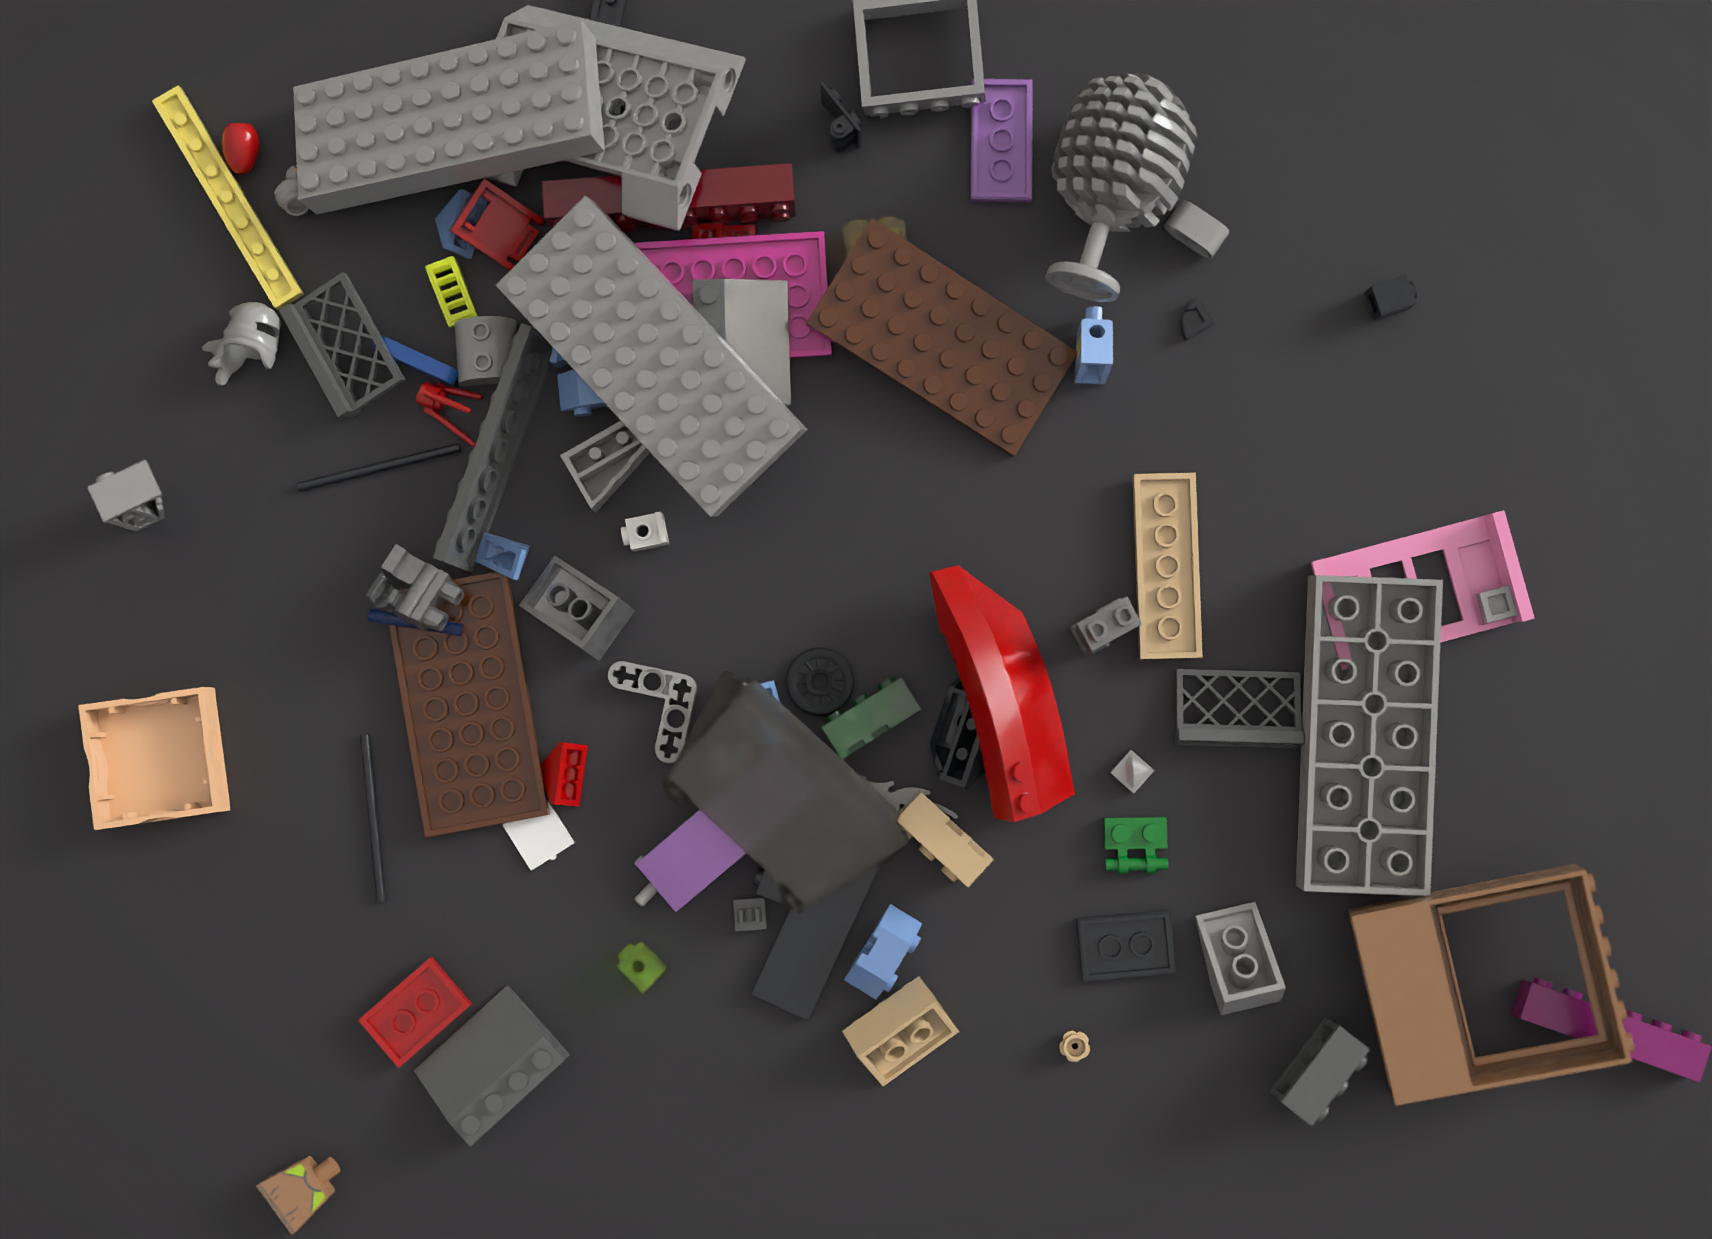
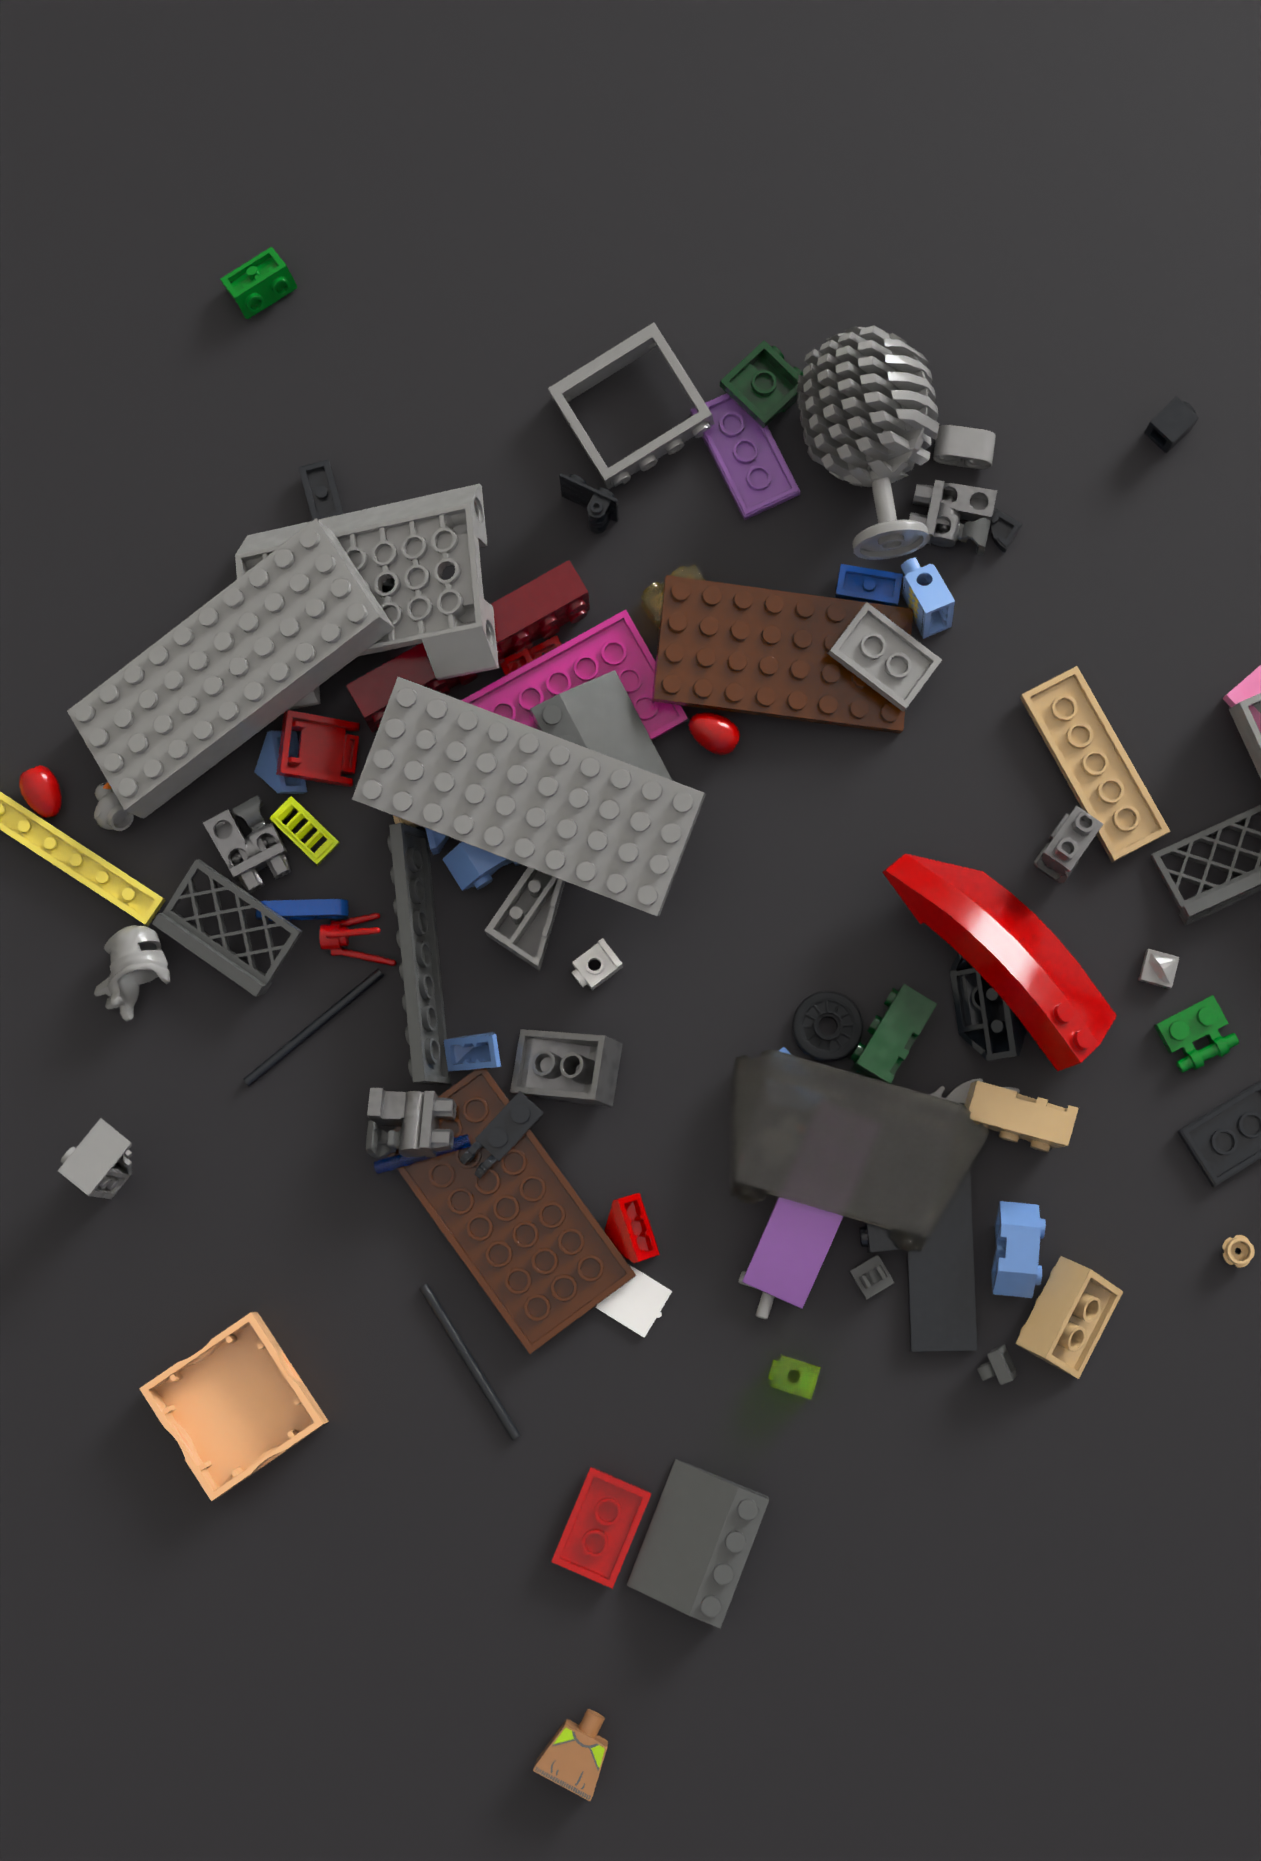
camera: 20 degrees left, 5 degrees down
light grey brick [455,316,518,386] -> none
light grey beam [608,661,697,763] -> none
none -> flat silver hips [203,795,291,893]
none -> black hinge [459,1091,544,1179]
none -> red animal [688,712,740,755]
none -> dark green plate [719,340,803,428]
none -> light grey plate [827,602,942,711]
none -> blue plate [835,564,903,606]
none -> flat silver hips [909,480,997,555]
none -> dark grey tile [977,1344,1018,1385]

